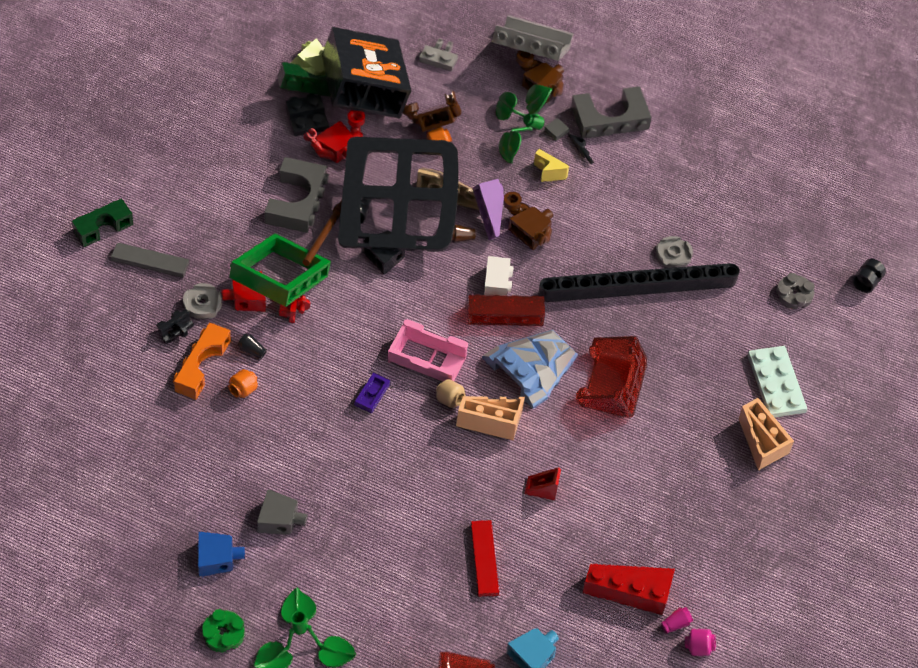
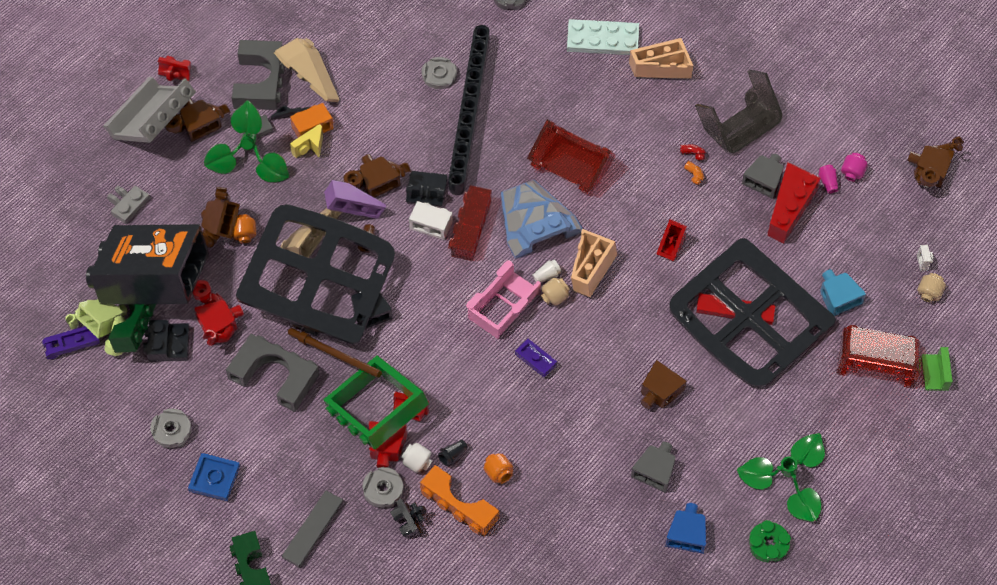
camera: 70 degrees left, 5 degrees up
none -> dark purple plate [42,326,100,360]
none -> light grey plate [150,409,191,448]
none -> red hips [158,56,191,81]
none -> blue plate [188,453,240,501]
none -> tan wedge [274,38,340,102]
none -> orange brick [290,103,334,138]
none -> white head [401,443,432,473]
none -> black hinge [405,171,448,206]
none -> white cone [532,259,562,283]
none -> reddish brown torso [640,360,687,409]
none -> black window [669,238,835,388]
none -> red arm [680,144,706,160]
none -> orange arm [684,161,704,185]
none -> clear smoke windscreen [695,70,782,153]
none -> dark grey torso [742,154,784,199]

